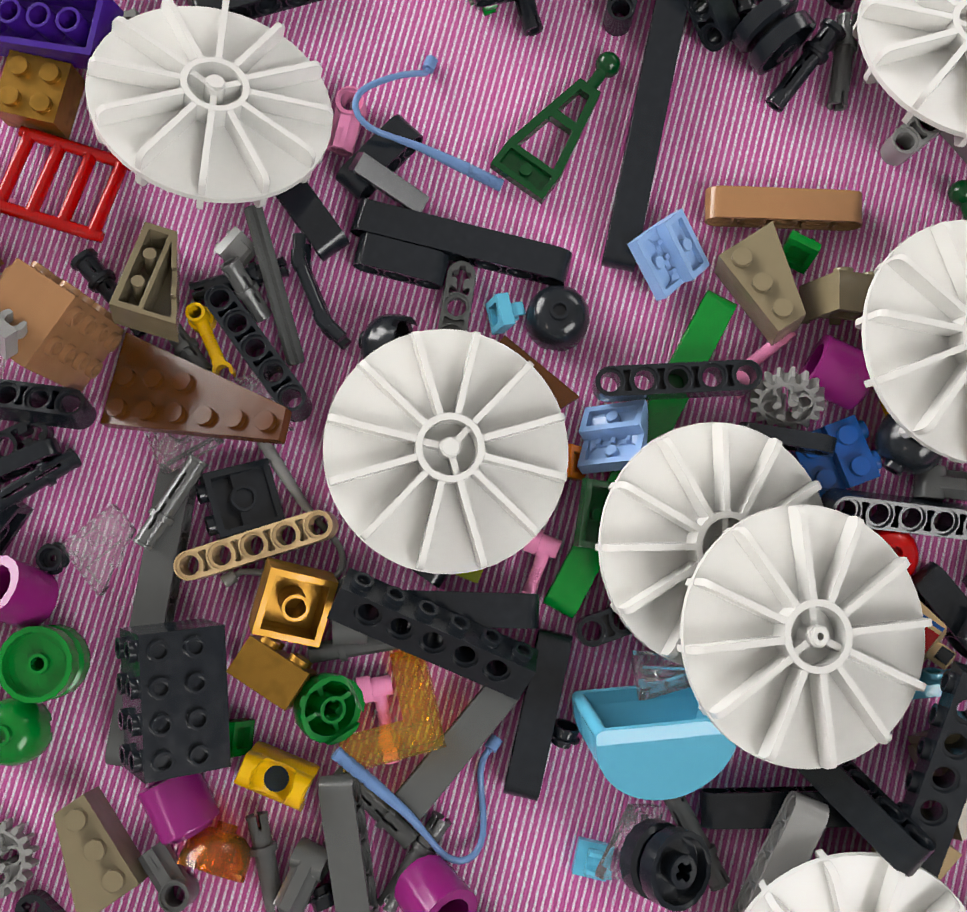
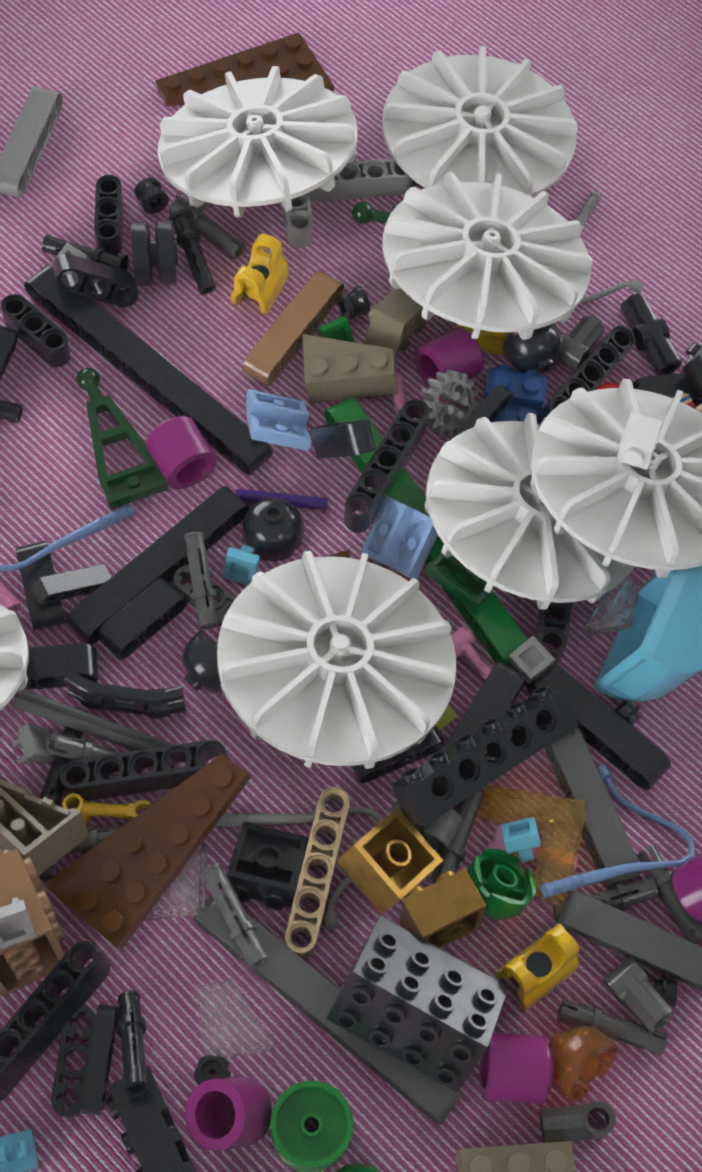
camera: 65 degrees left, 20 degrees down
none -> magenta piece [146,416,217,489]
none -> dark grey pin [183,532,219,630]
none -> yellow piece [231,233,289,315]
none -> dark purple bar [236,489,328,510]
none -> black beam [310,419,376,459]
none -> black wheel [337,286,370,321]
none -> medium azure tile [501,817,541,863]
none -> light grey tile [508,636,555,683]
none -> white brick [616,412,663,470]

